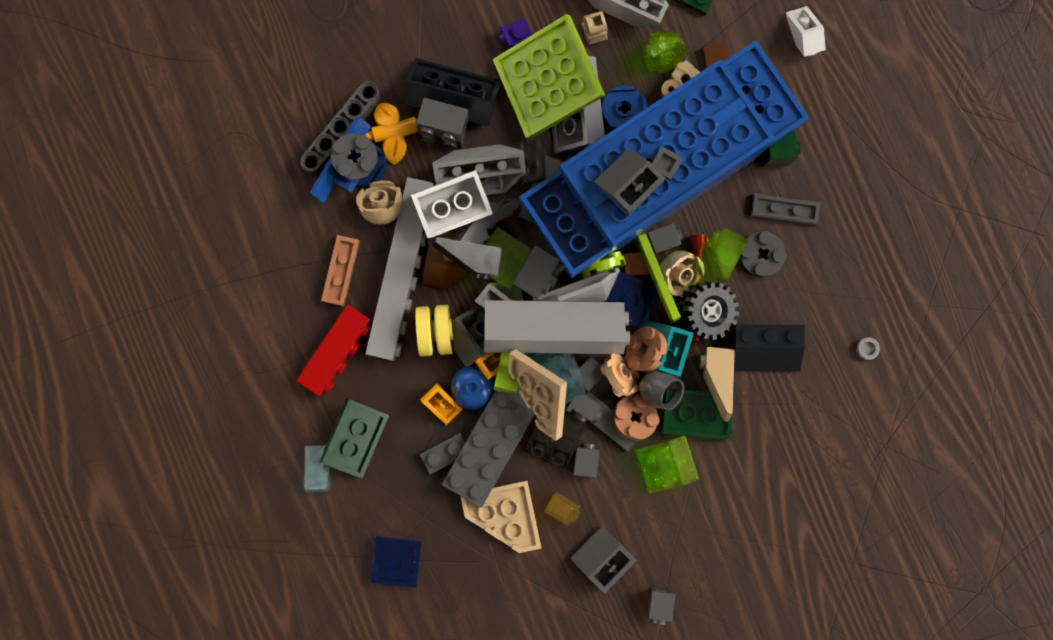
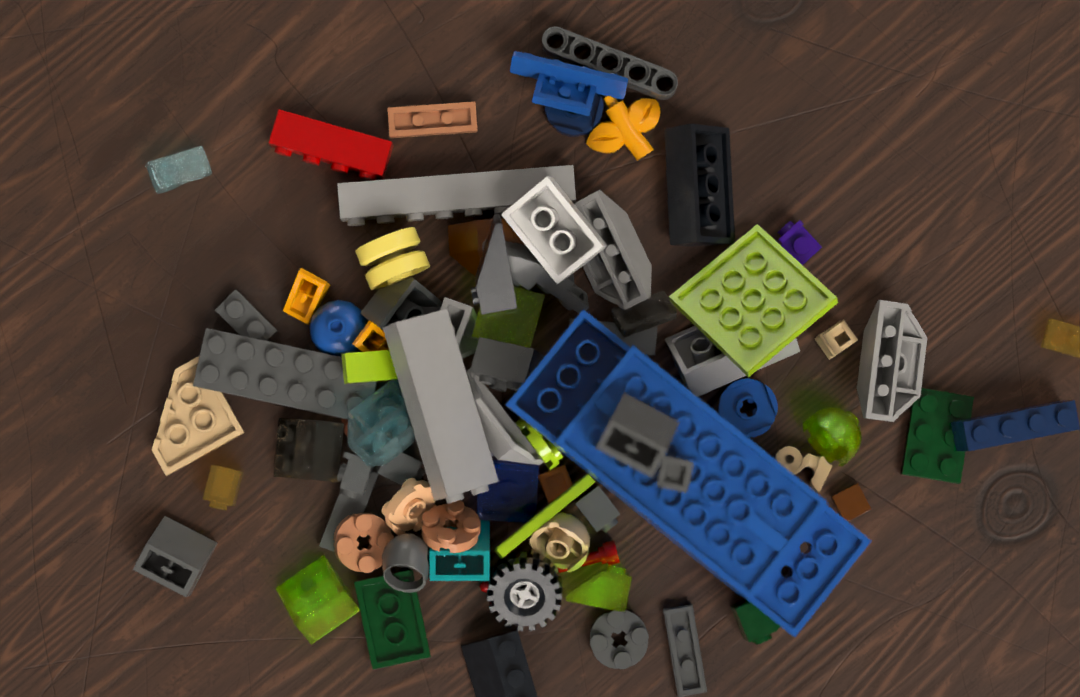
camera: 65 degrees right, 0 degrees up
dark green plate [319,398,389,478] -> none
dark grey plate [331,133,378,180] -> none
tan cylinder [356,180,403,225] -> none
clear blue plate [371,536,422,588] -> none
dark grey slope [416,98,468,149] -> none
tan plate [508,349,567,441] -> none
dark grey brick [573,443,600,478] -> none
dark grey brick [647,588,676,625] -> none
tan slope [699,347,735,422] -> none
white slope [786,6,826,57] -> none

